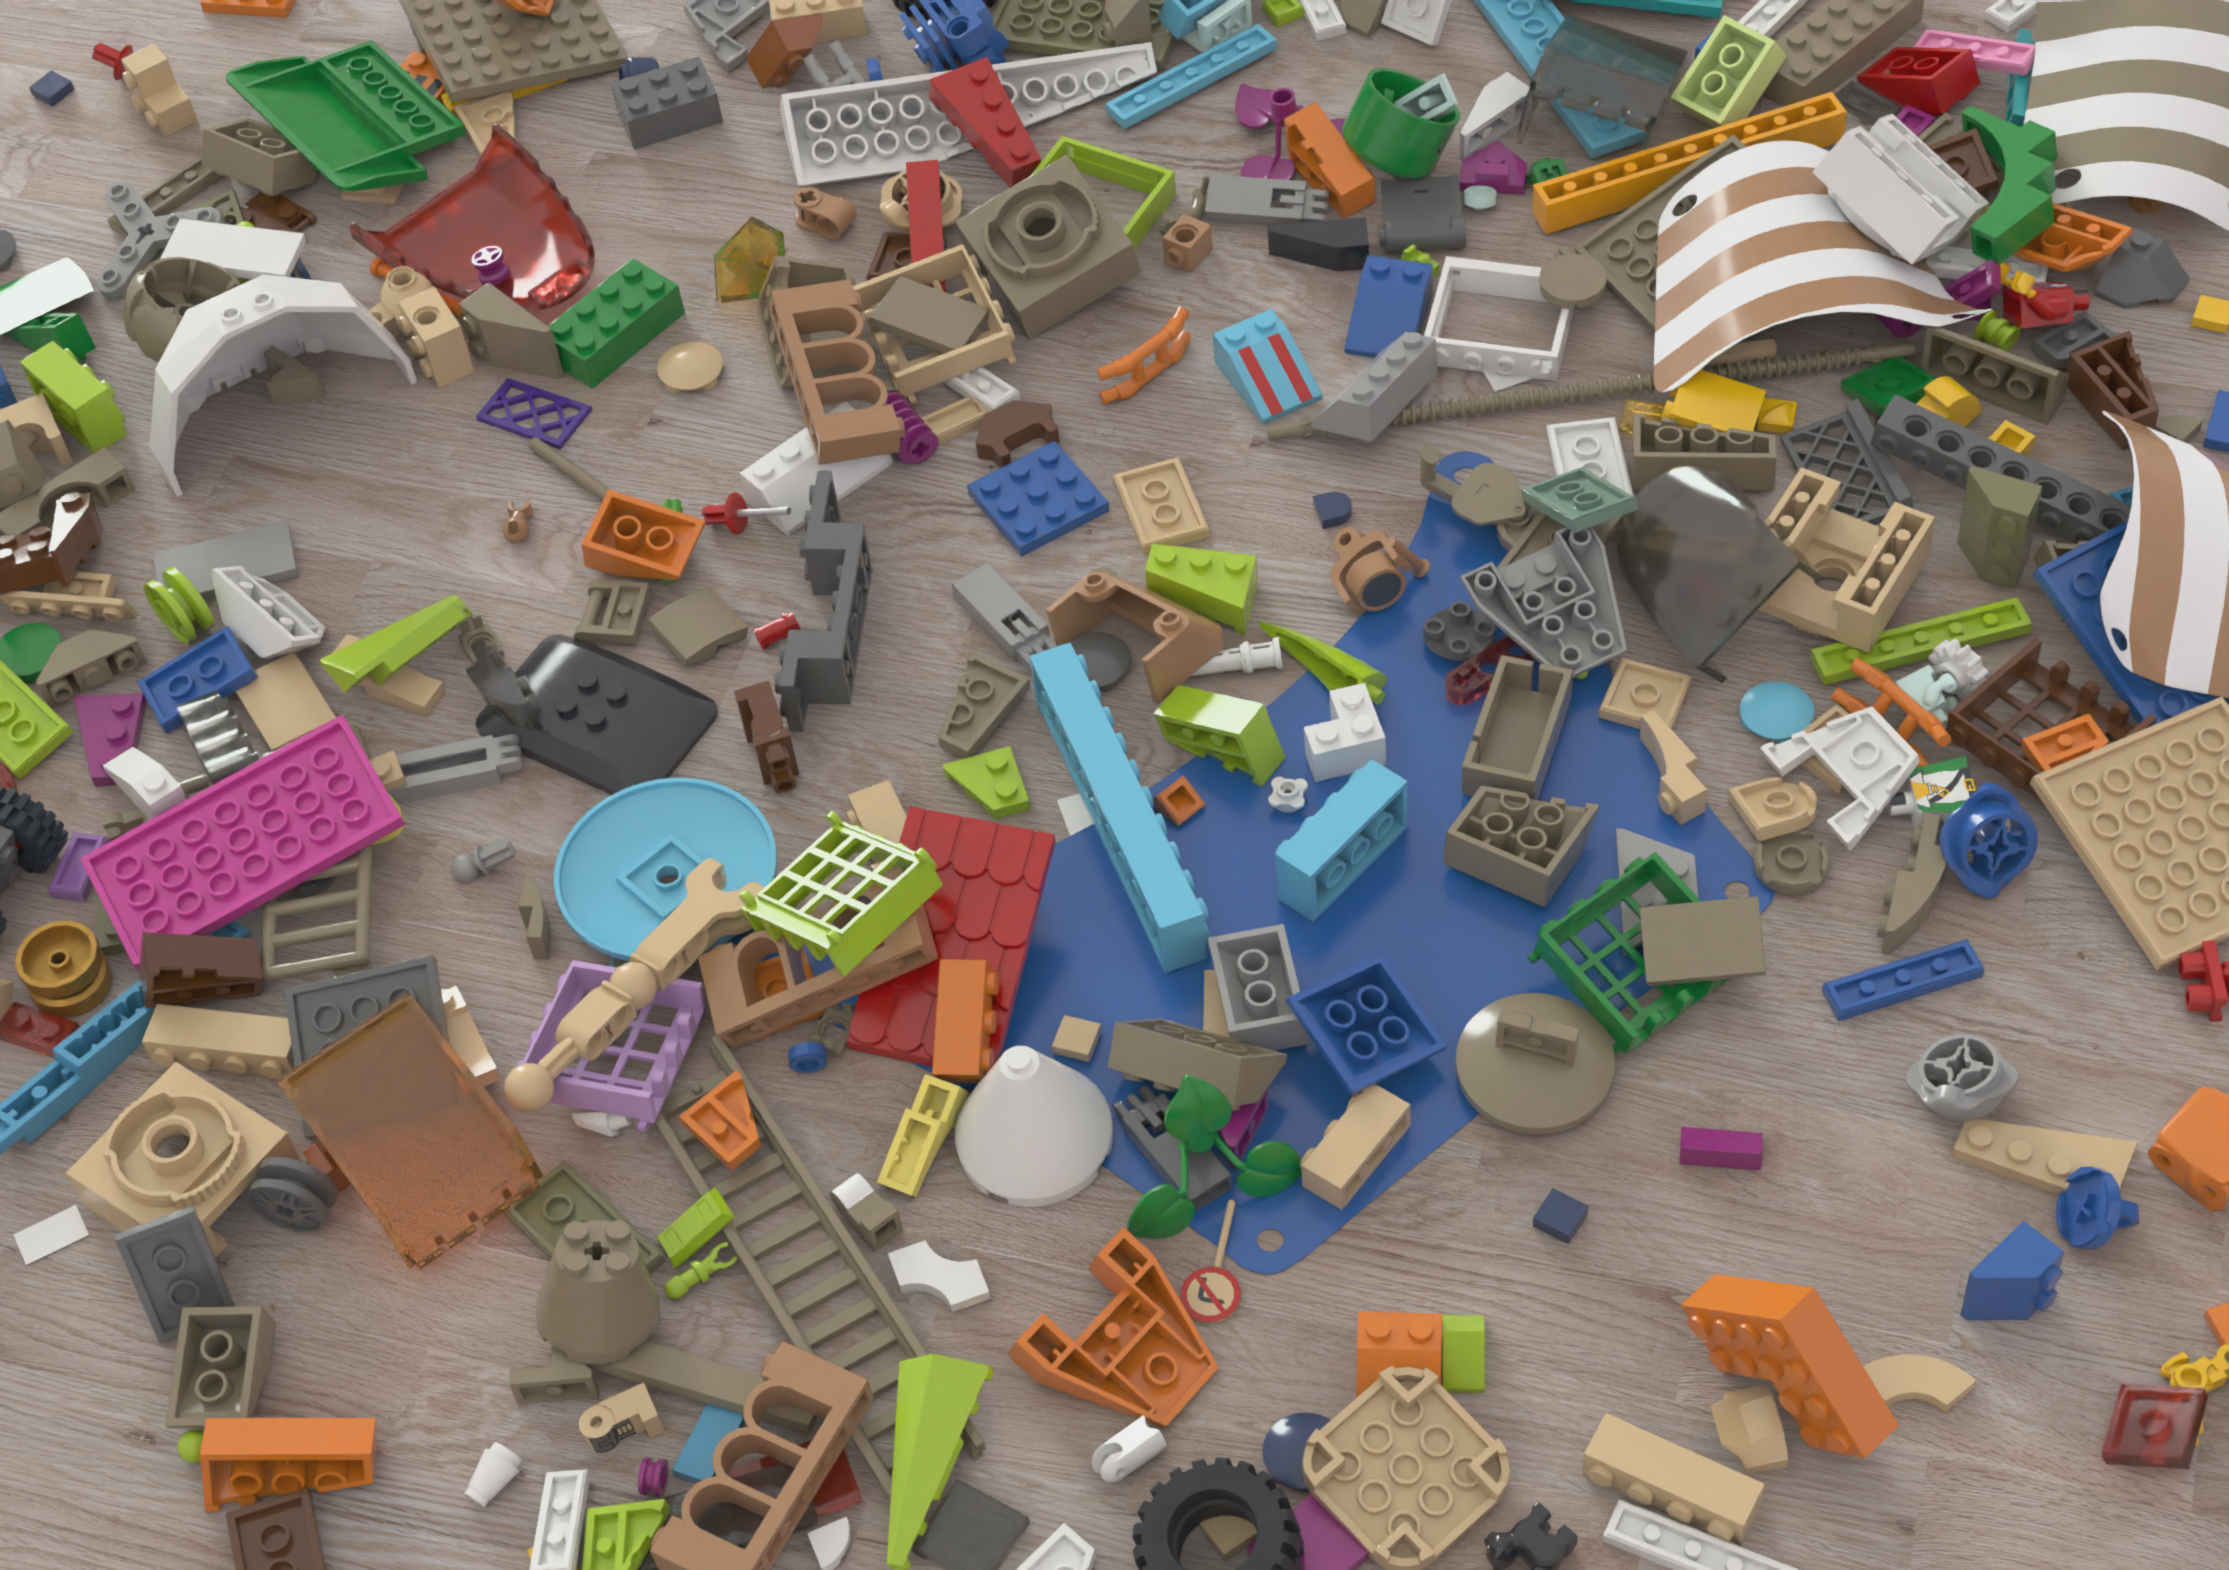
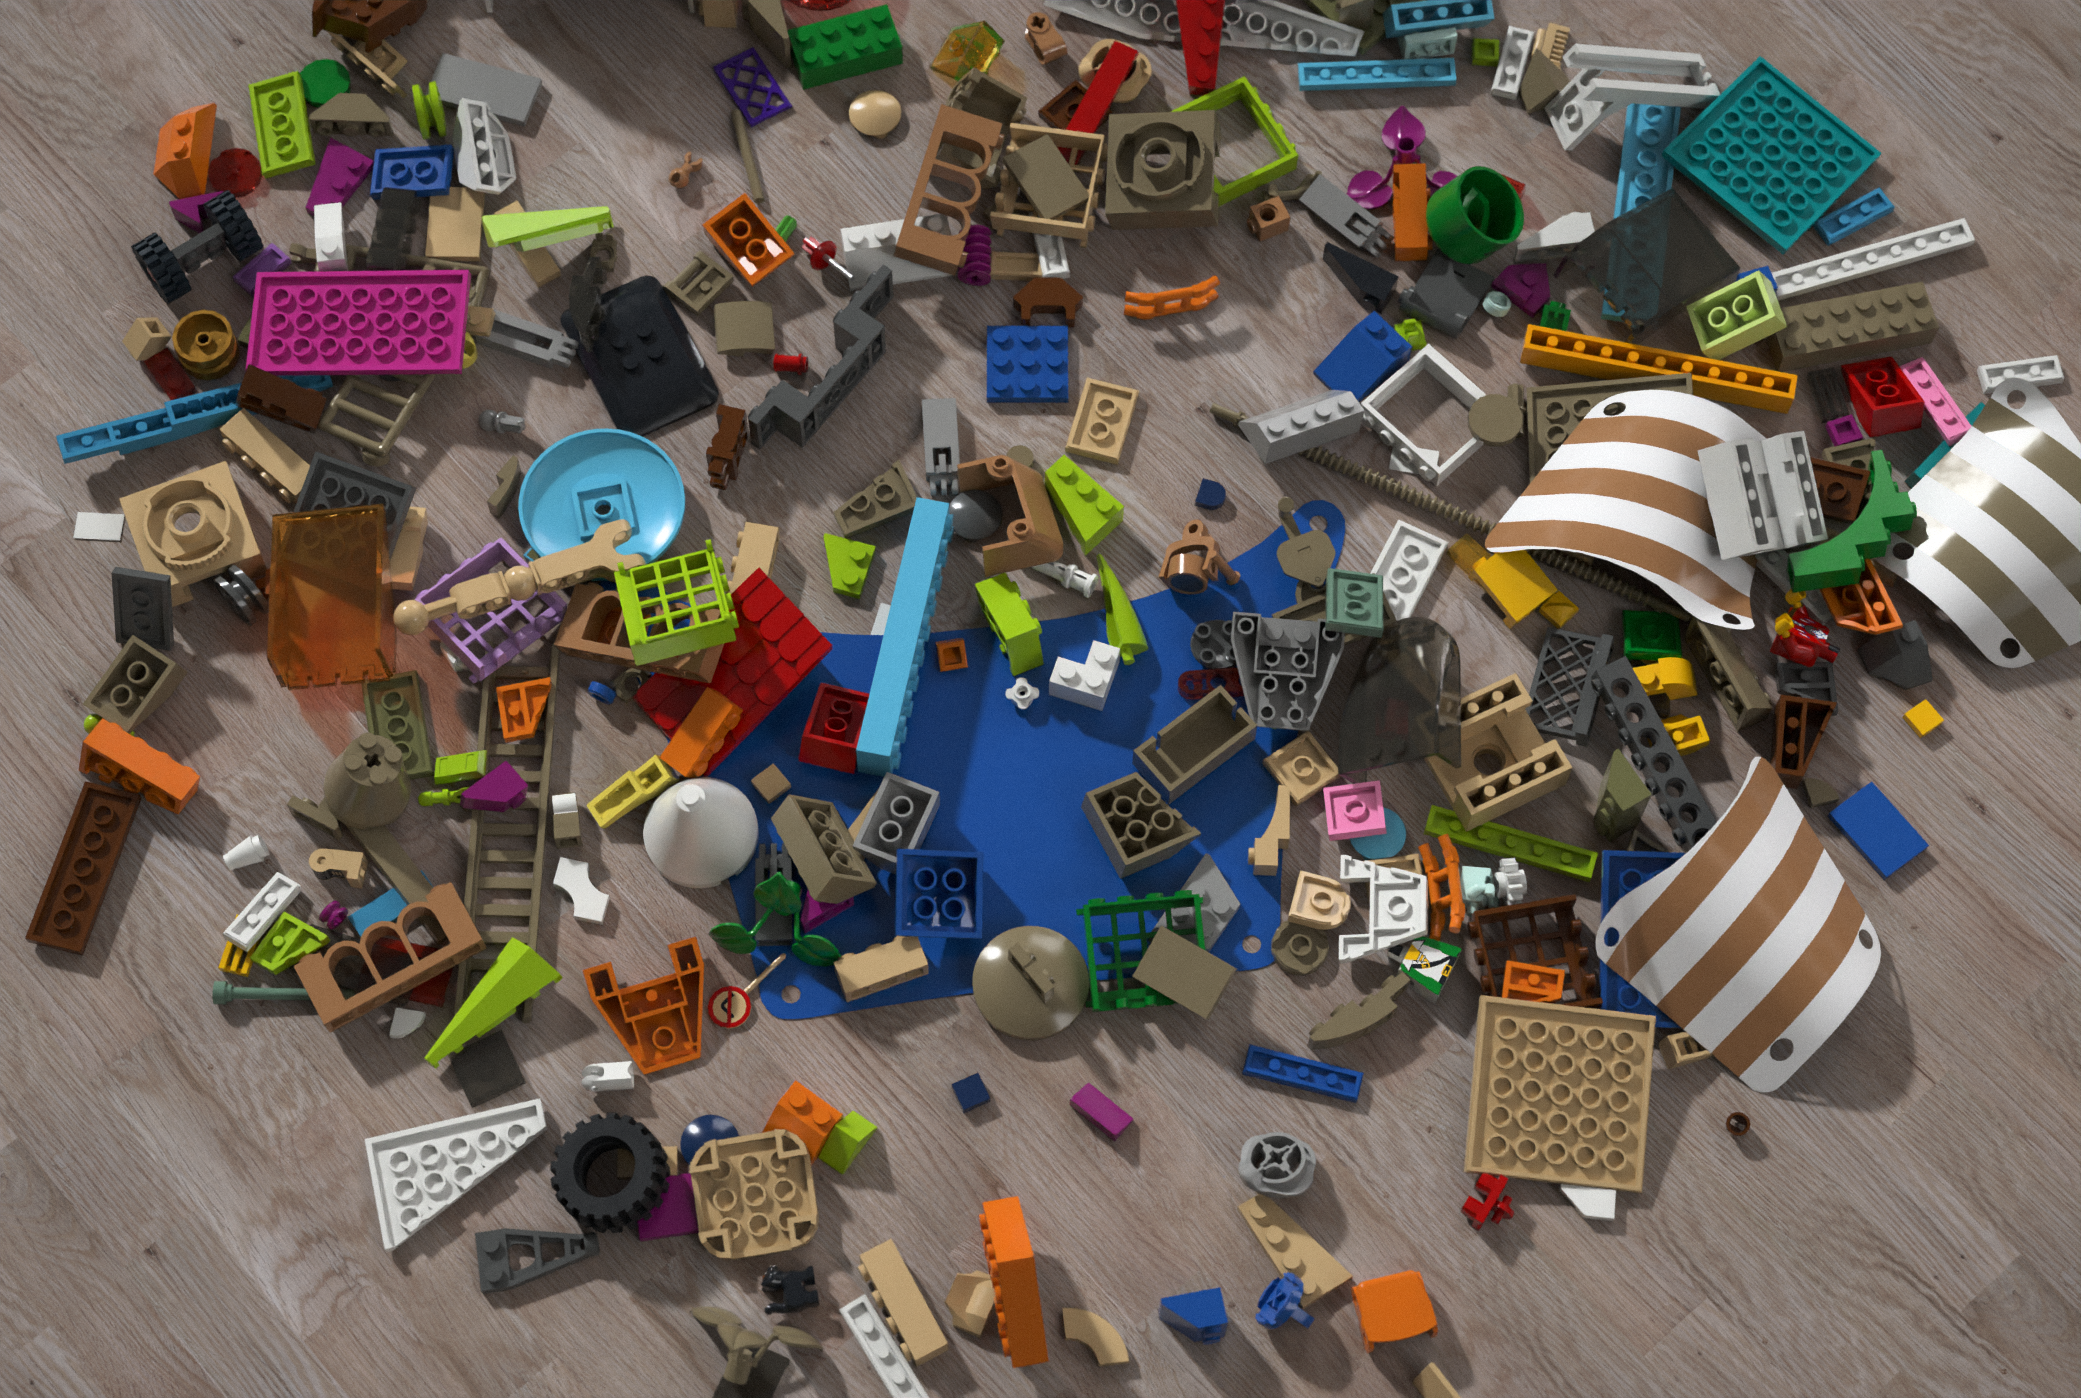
camera: 25 degrees right, 15 degrees up
medium azure slope [1213,309,1323,425] -> none
medium azure brick [1275,759,1408,922] -> none
light aqua slope [1394,73,1458,122] -> none
dark tan wedge [1632,412,1777,491] -> none
blue piece [1940,783,2038,899] -> none
magenta slope [1944,259,2001,321] -> none
lime bush [1974,310,2021,351] -> none
none -> magenta slope [460,761,528,812]
none -> red slope [798,682,869,774]
none -> bright pink tile [1323,780,1387,841]

